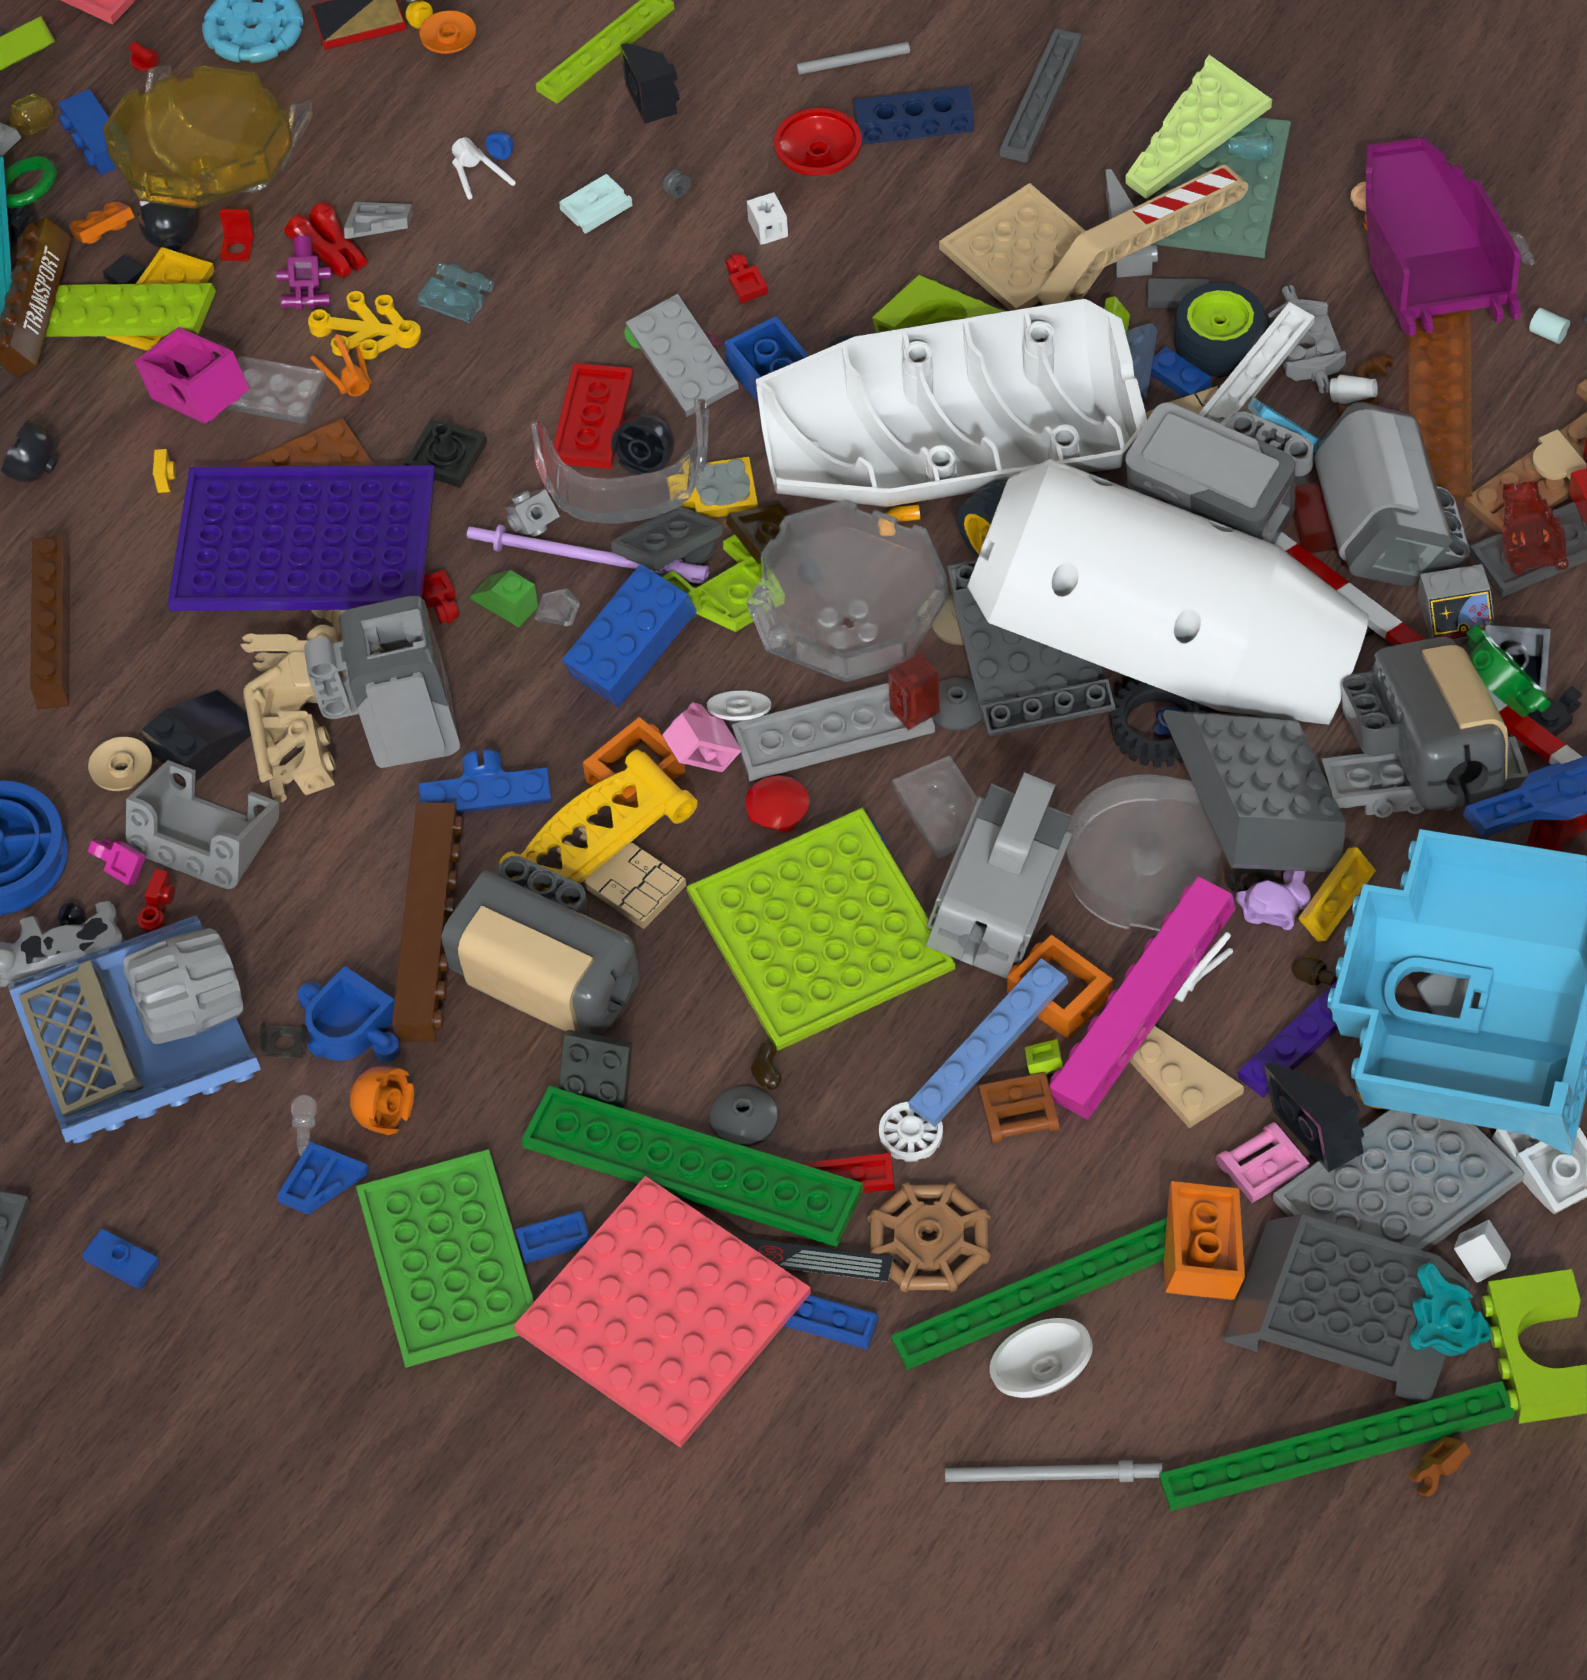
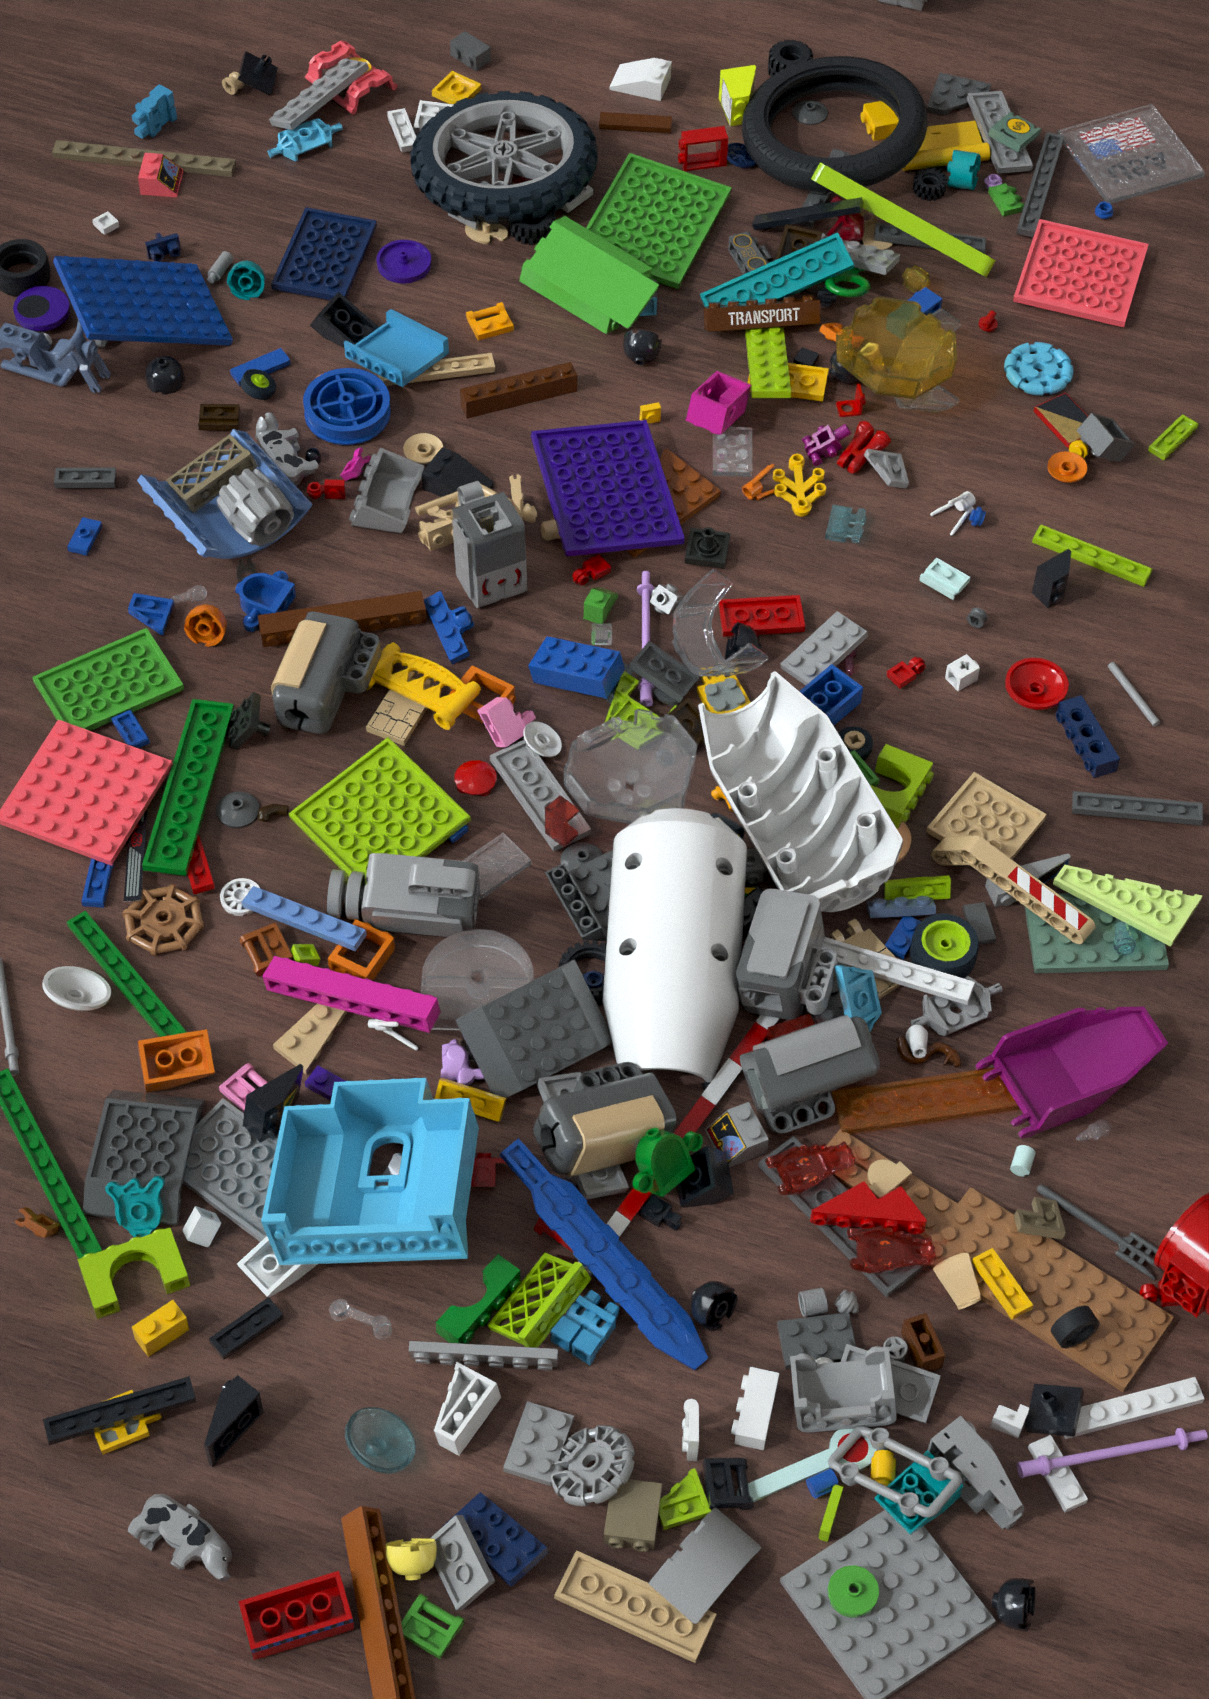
camera: 70 degrees right, 0 degrees up
none -> light grey wheel [327,869,366,921]

